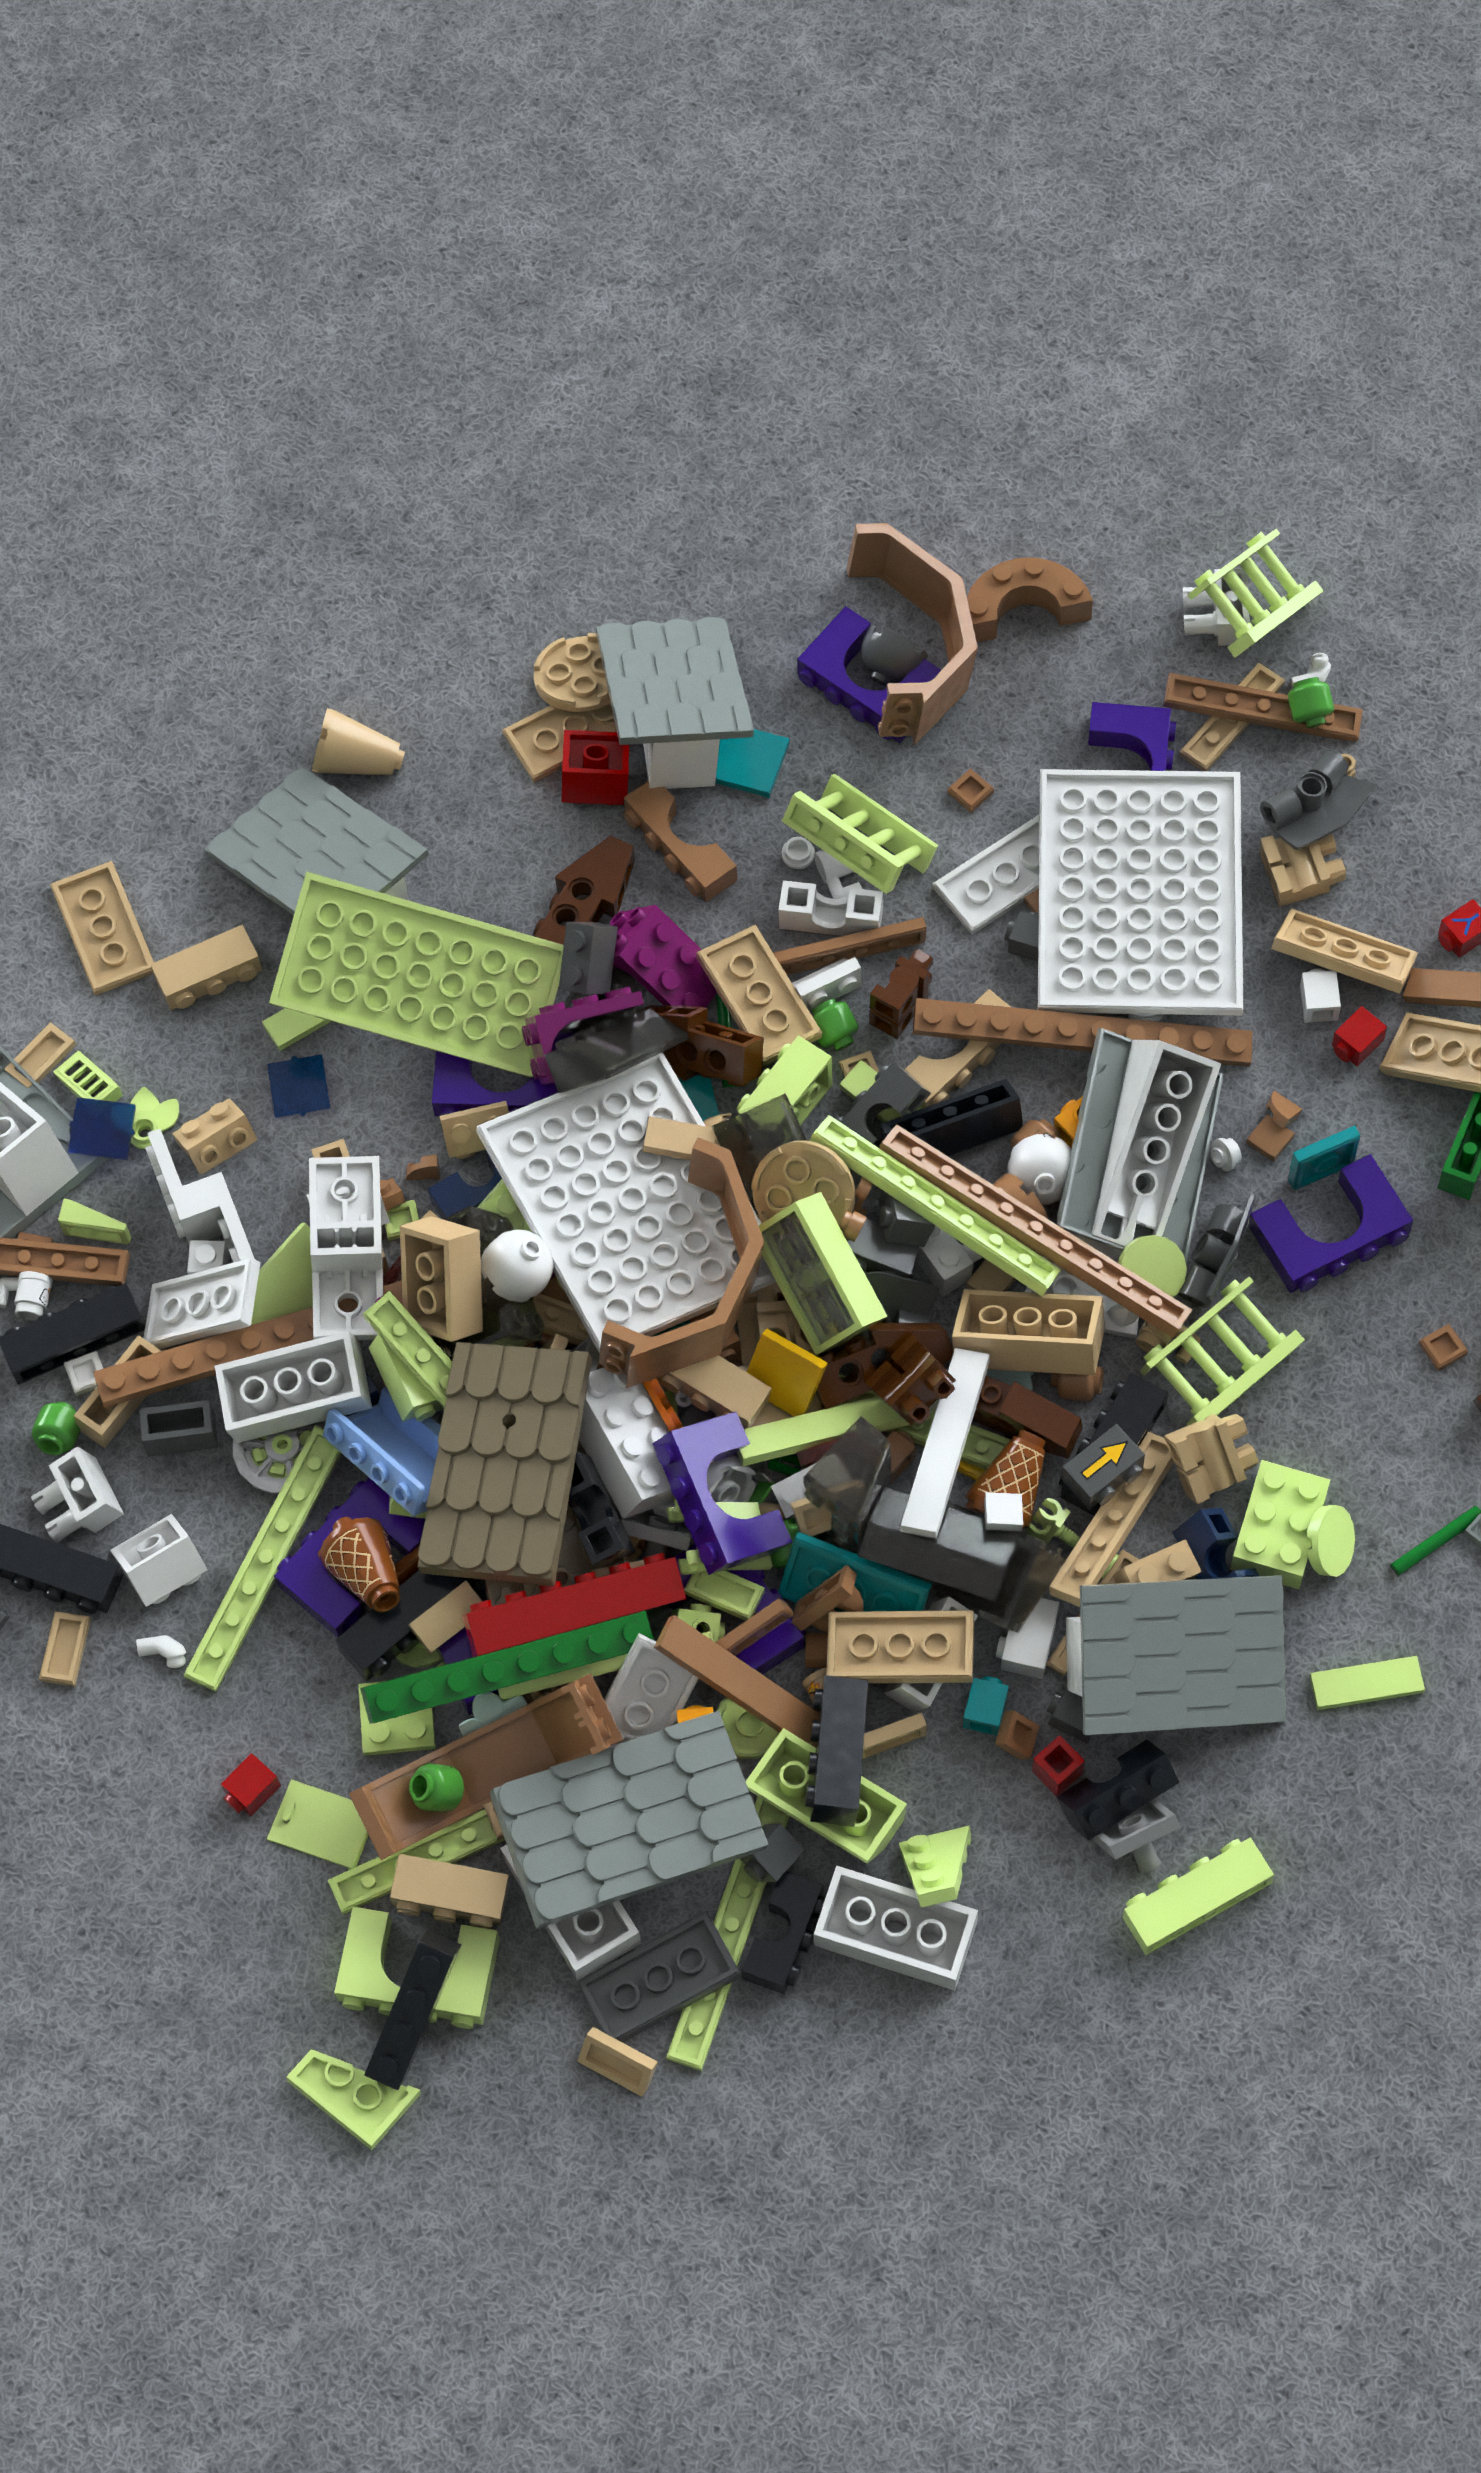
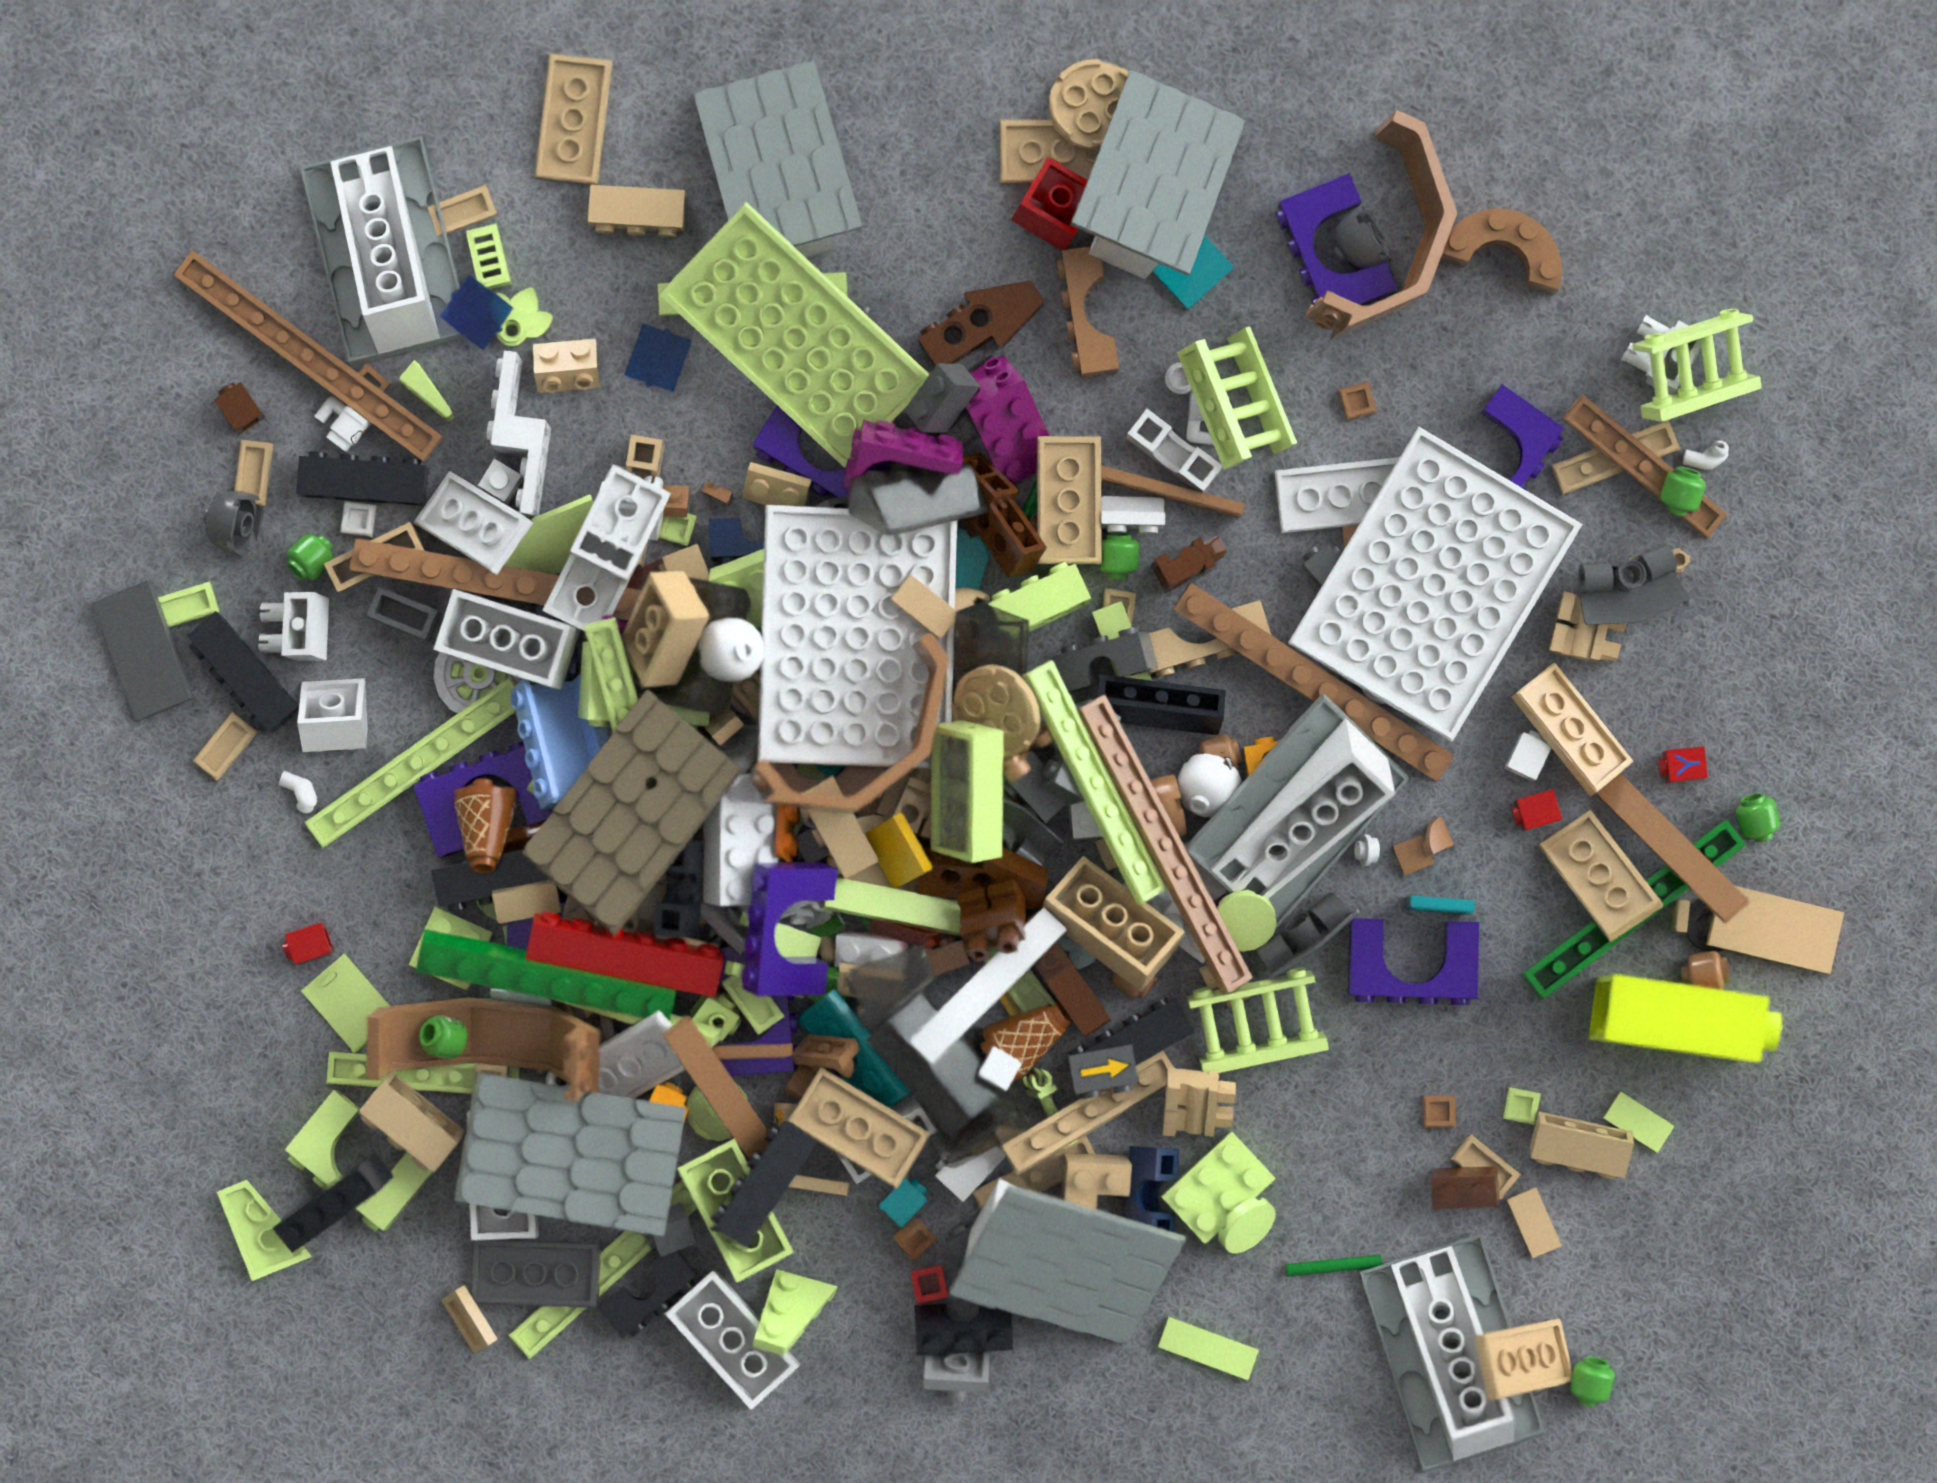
camera: 25 degrees right, 20 degrees up
tan cone [312,708,405,775] -> none
yellowish green brick [1123,1837,1274,1955] -> none

